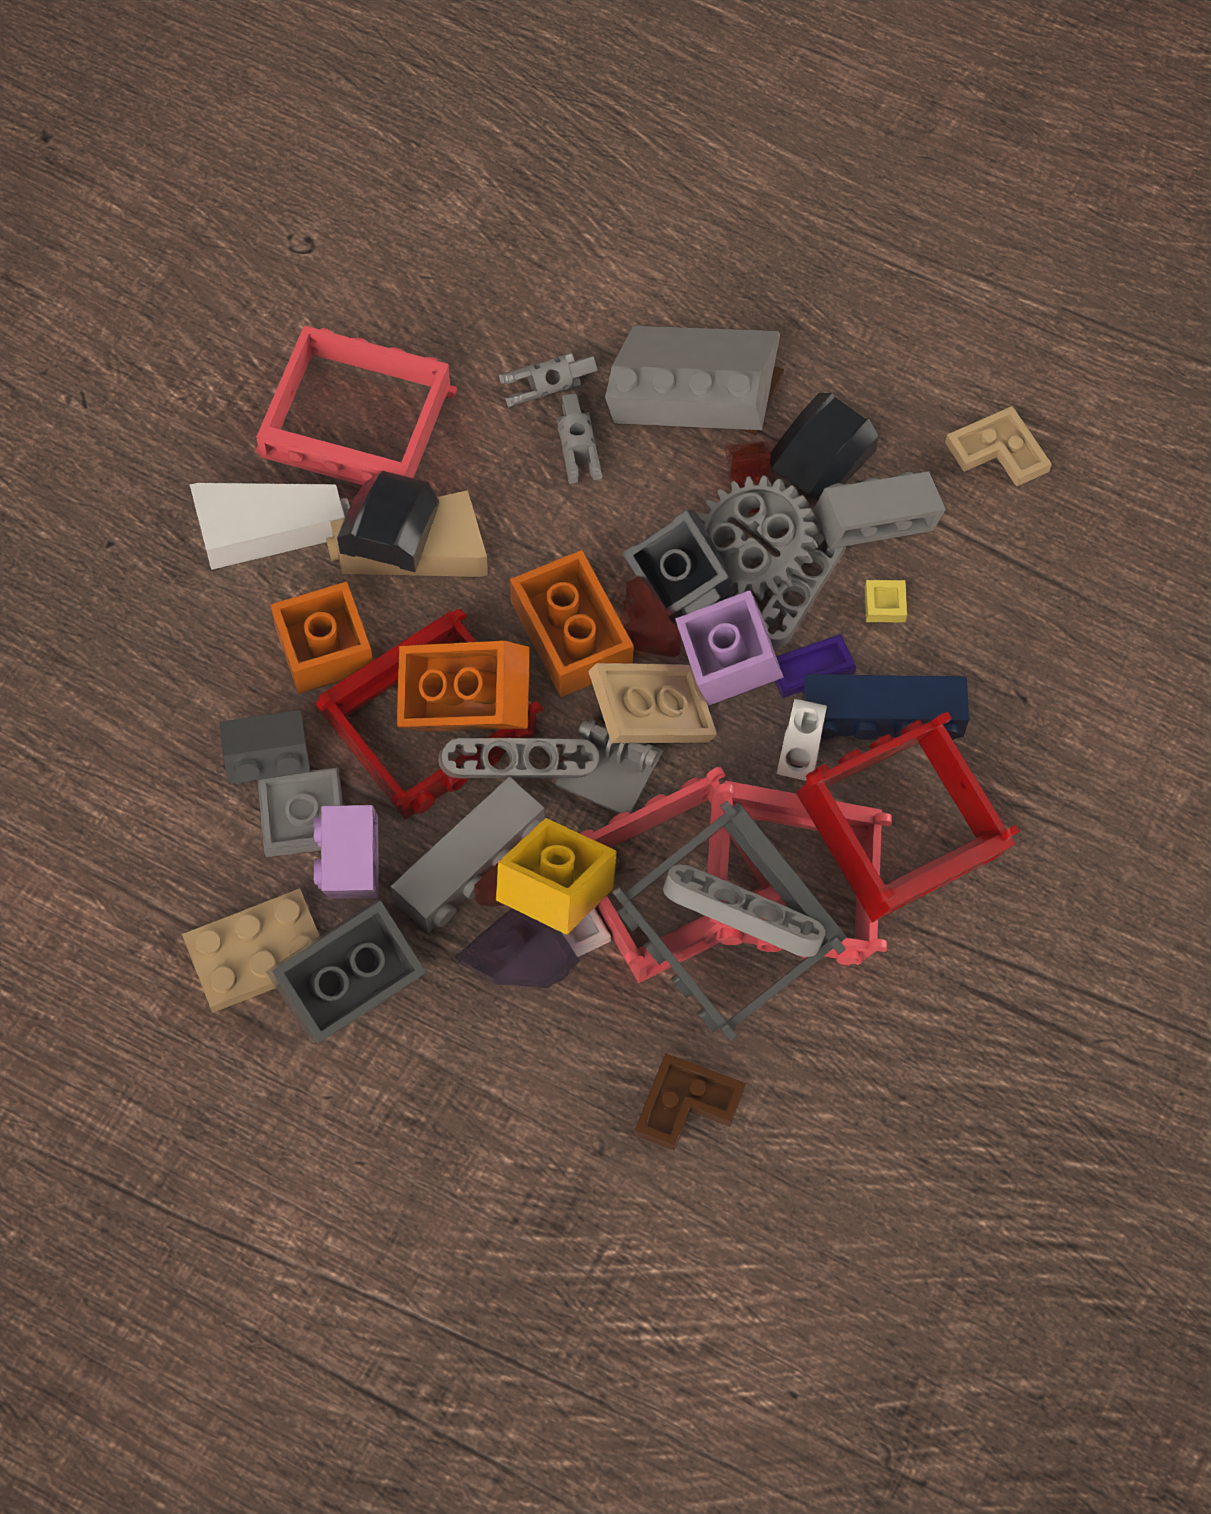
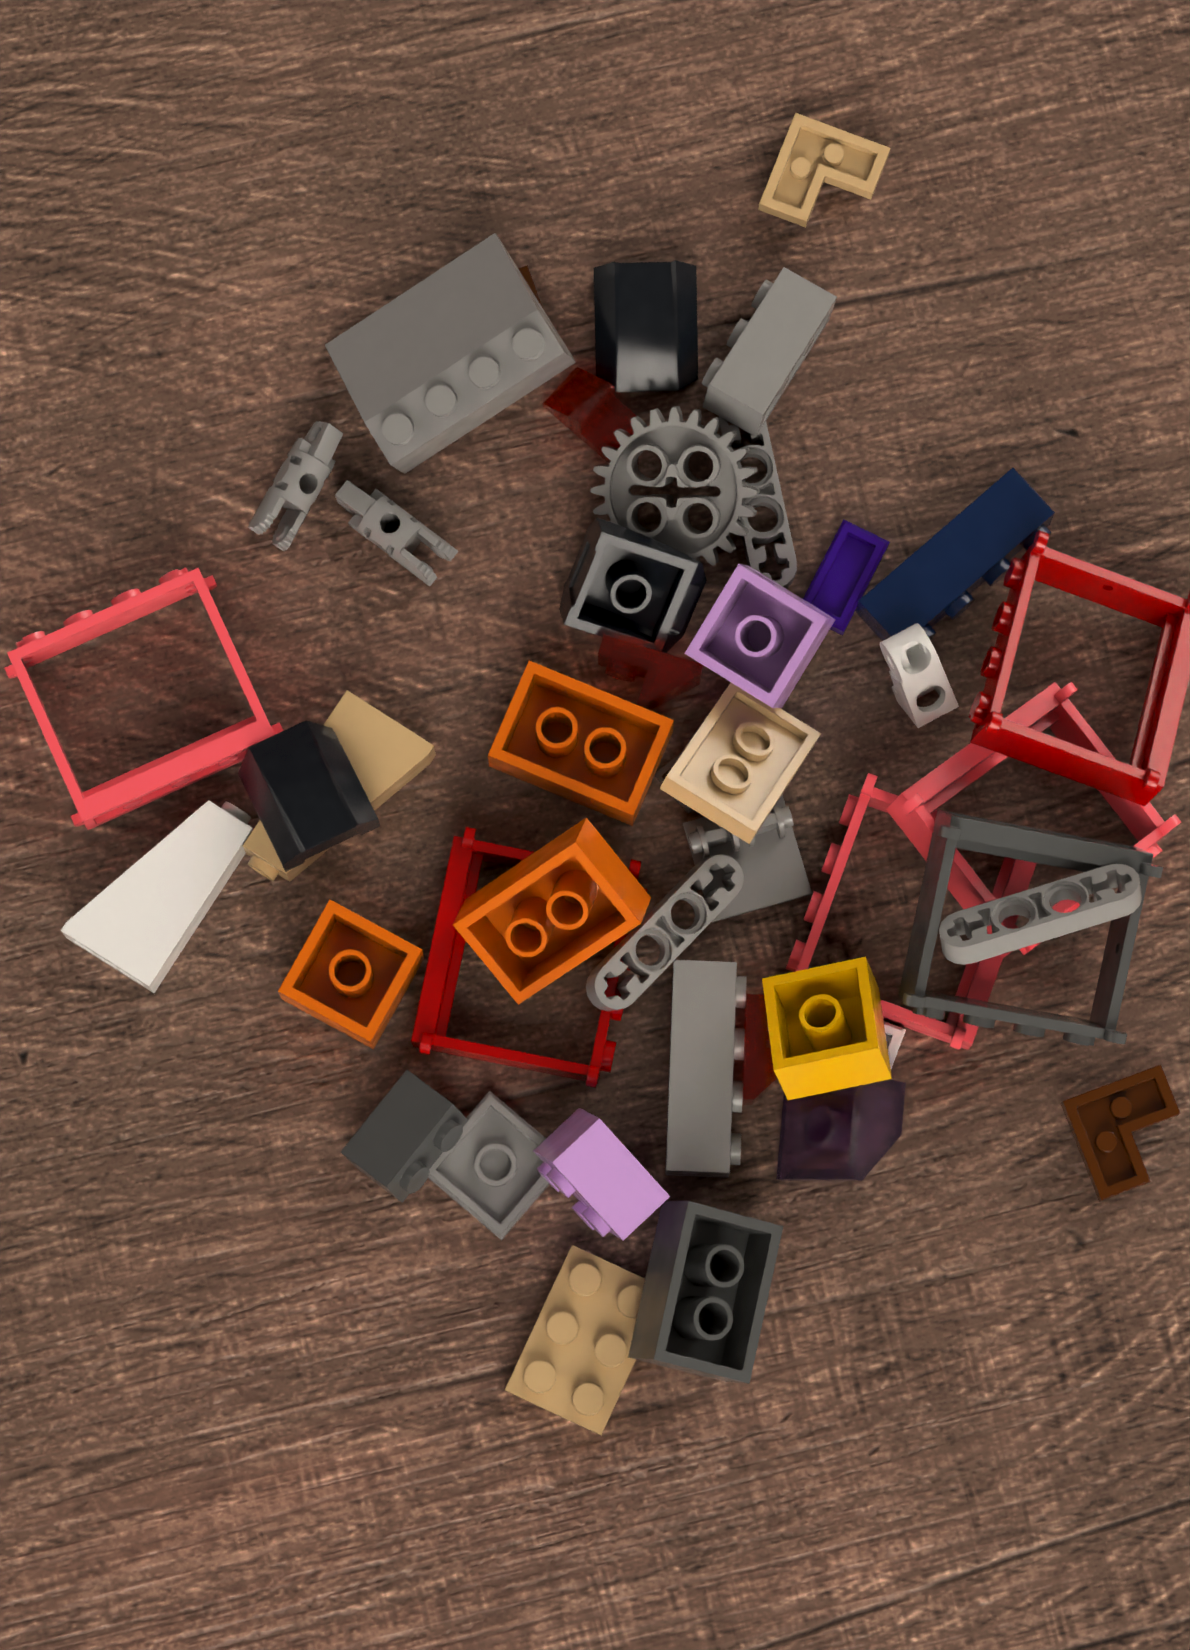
camera: 40 degrees left, 15 degrees up
light yellow plate [864,580,907,623] -> none

